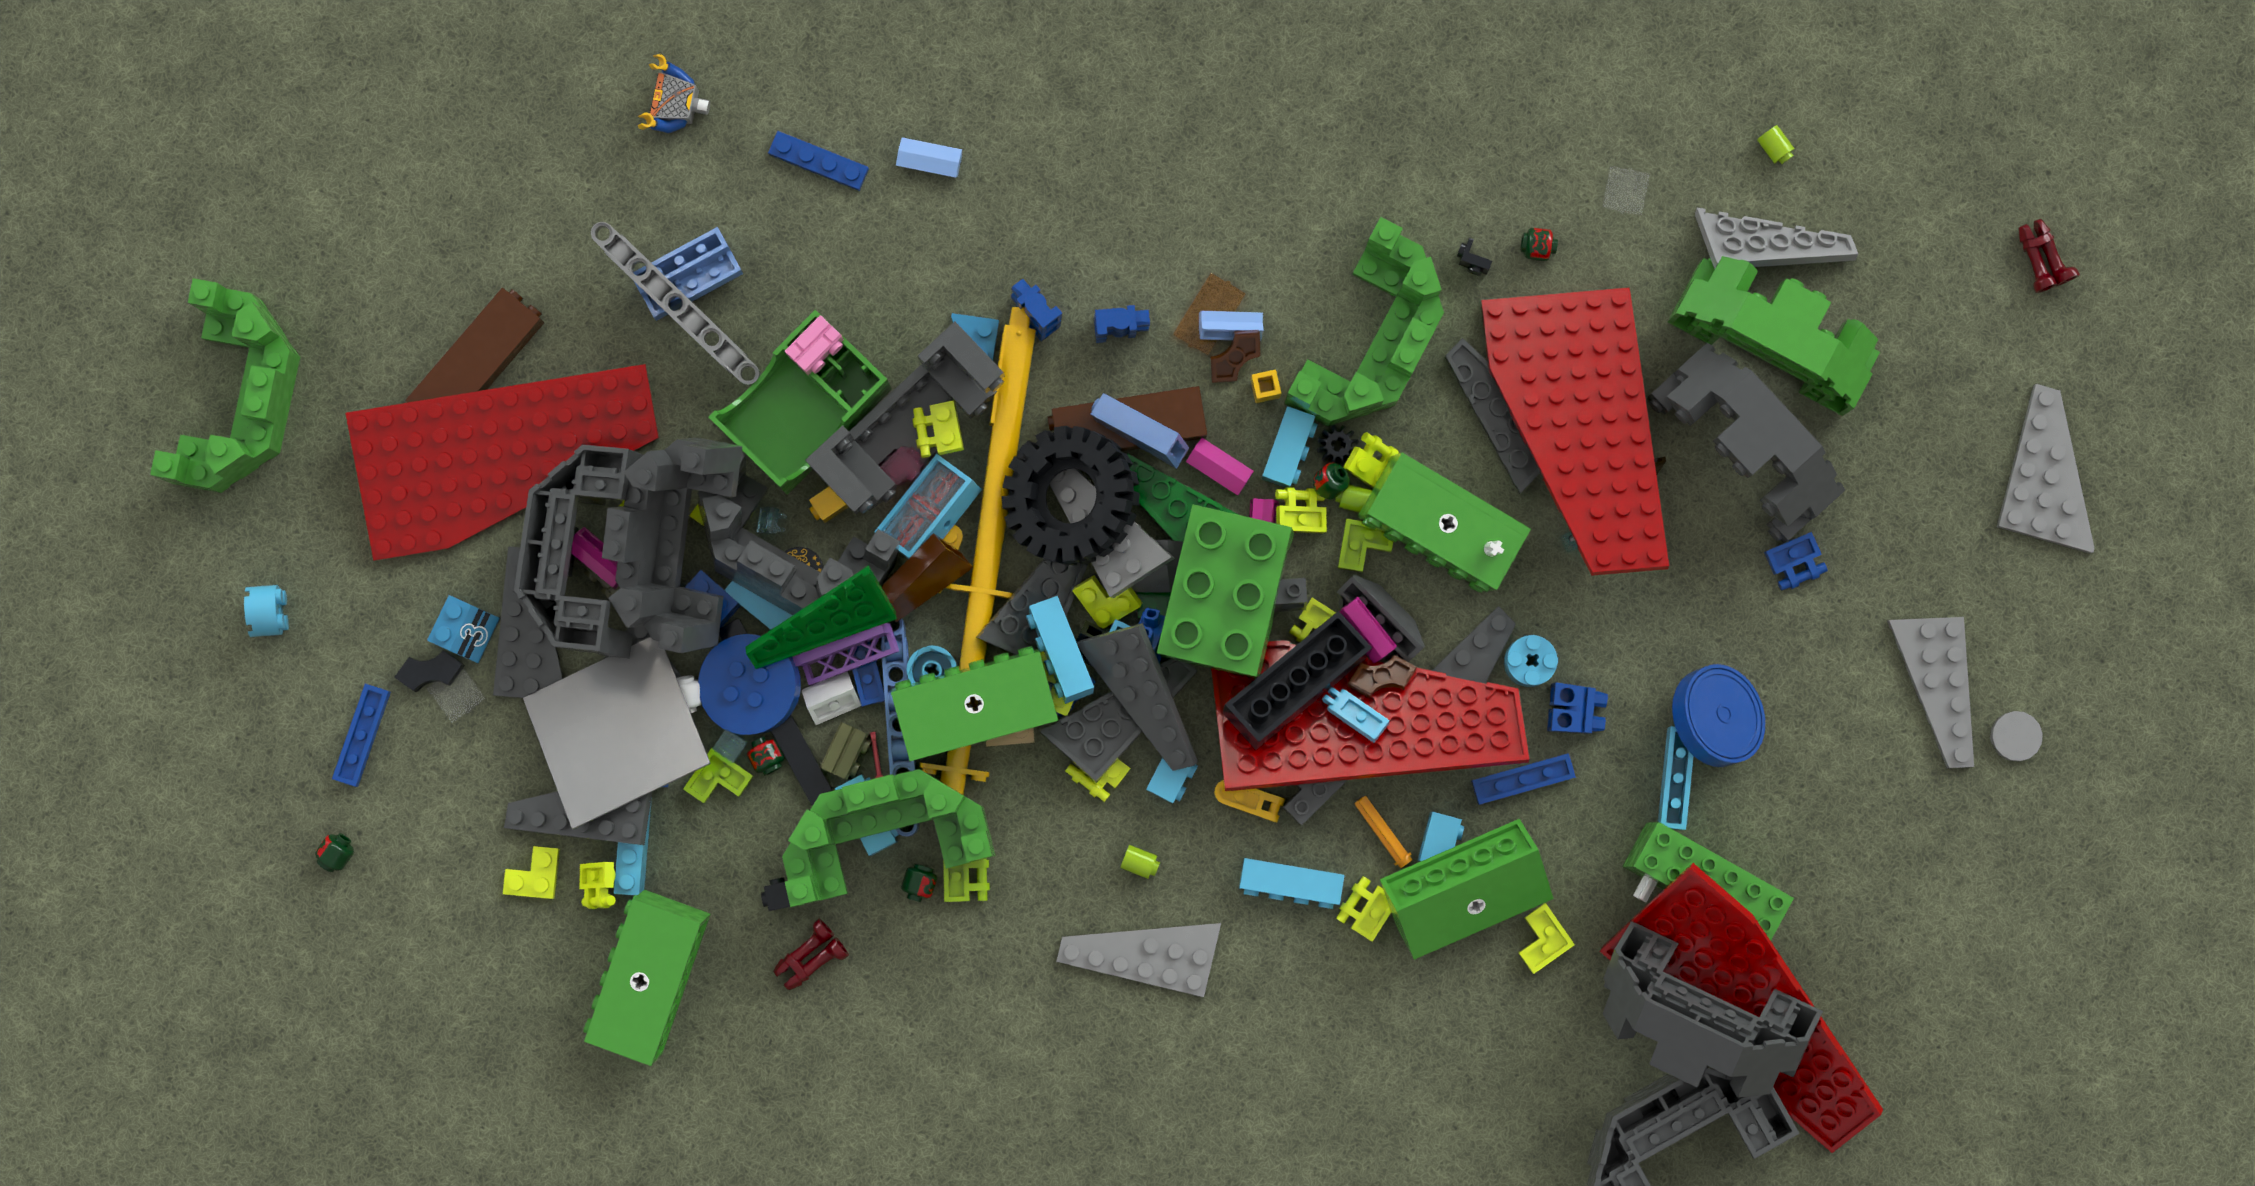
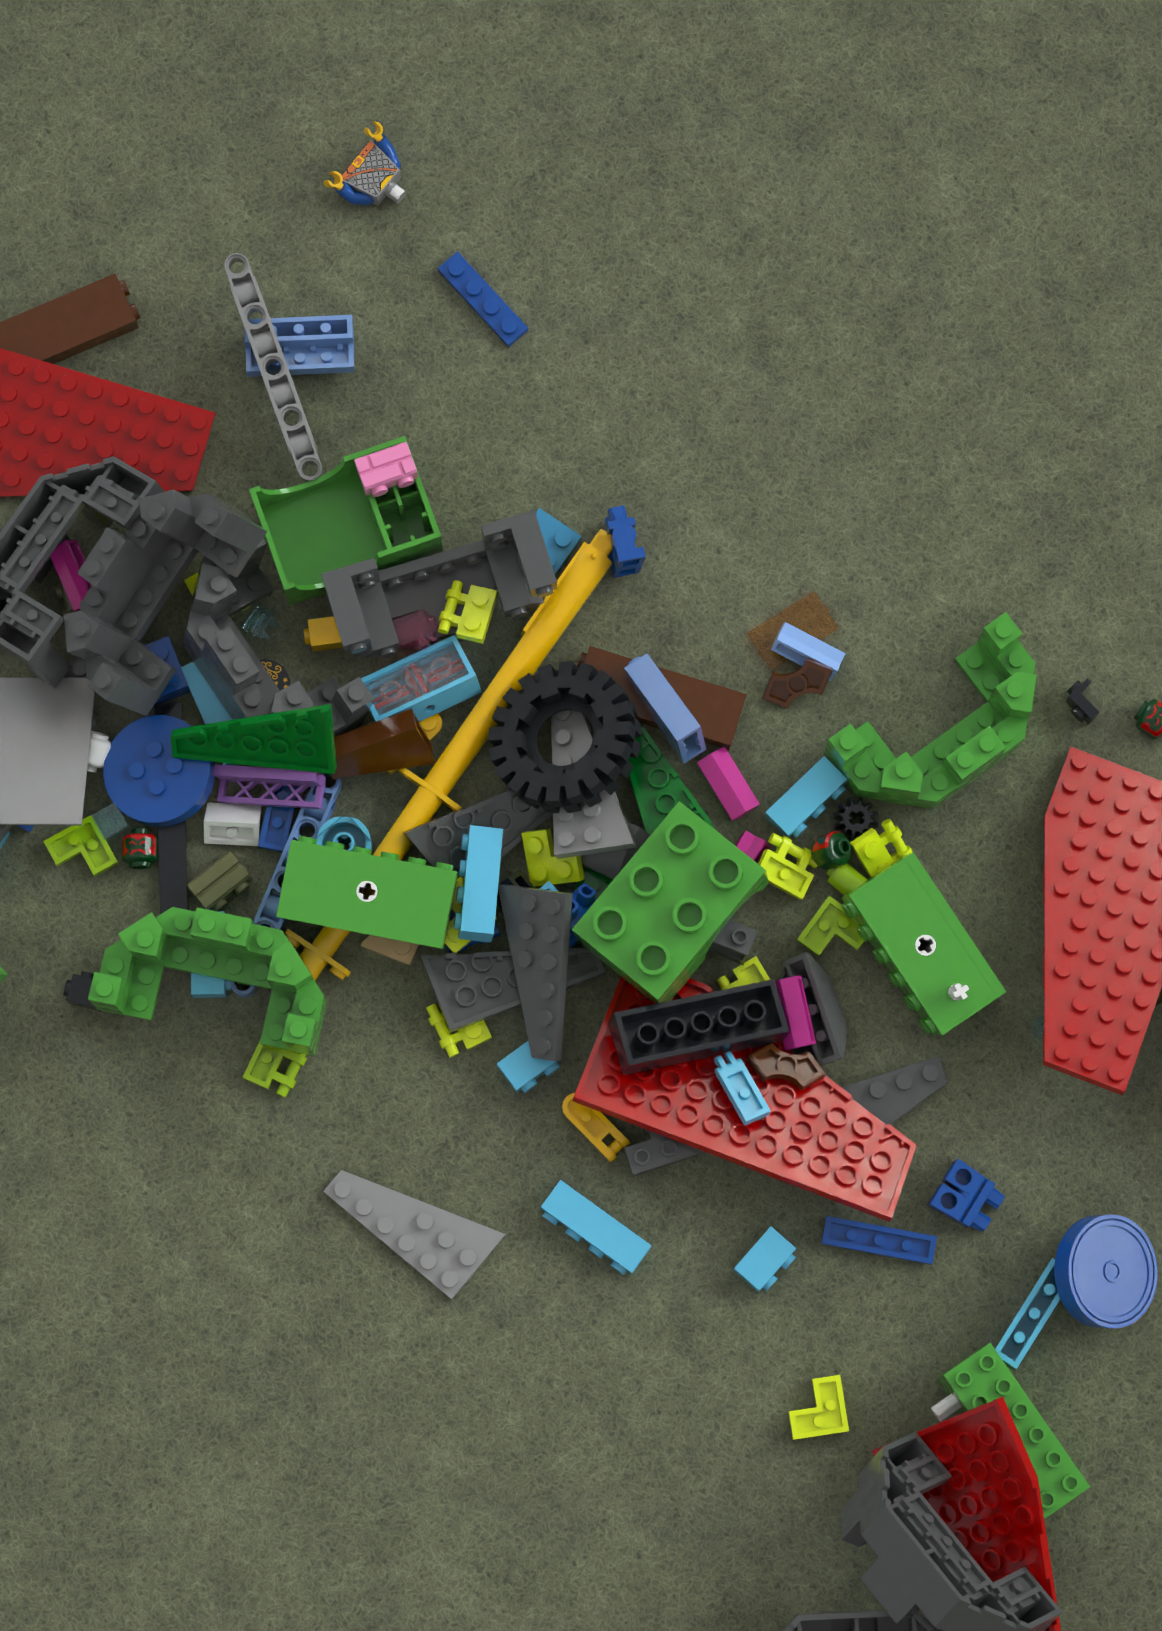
camera: 25 degrees right, 5 degrees down
dark red piece [773,918,849,990] -> none
coral hinge [870,732,883,778] -> none
light blue piece [896,138,962,177] -> none
dark green head [901,864,937,902] -> none
blue hips [1094,305,1150,343] -> none
lime brick [1120,845,1160,879] -> none
yellow brick [1250,369,1281,403] -> none
neon yellow plate [1336,876,1391,942] -> none
light orange axle [1355,796,1413,869] -> none
bright green piece [1380,819,1554,960] -> none
dark grey wing [1445,338,1540,494] -> none
medium azure brick [1504,635,1558,687] -> none

